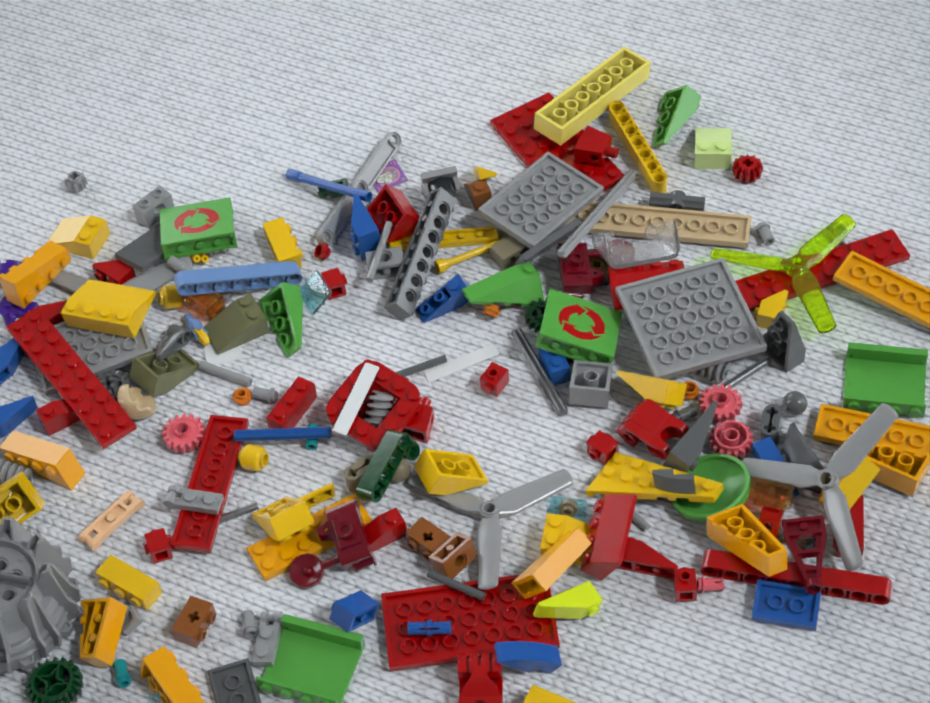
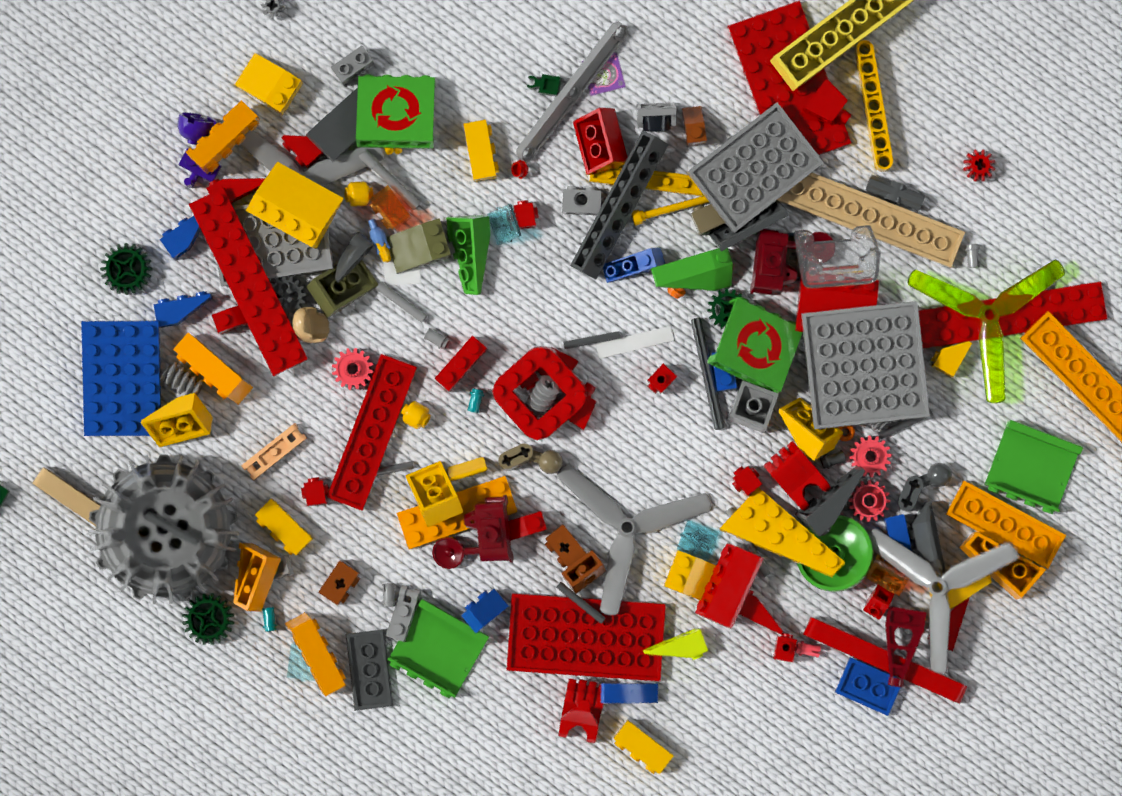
camera: 10 degrees right, 35 degrees up
light grey plate [163,485,224,515] -> none
medium blue beam [173,261,303,296] -> none
orange plate [233,388,252,406] -> none
blue axle [234,427,332,442] -> none
piece [285,169,373,202] -> none
white sticker [333,363,379,435] -> none
blue slope [350,193,380,261] -> none
dark green beam [356,430,420,503] -> none
light grey bar [366,221,393,282] -> none
blue pin [408,620,451,637] -> none
yellow slope [414,449,489,495] -> none
yellow slope [472,166,497,180] -> none
light orange slope [512,527,592,599] -> none
light grey axle [557,169,637,259] -> none
dark tan plate [558,499,578,517] -> none
bright green wedge [652,85,702,148] -> none
dark grey slope [652,469,696,494] -> none
yellowish green slope [695,127,732,169] -> none
light orange wedge [706,504,787,577] -> none
dark grey wedge [763,310,806,373] -> none

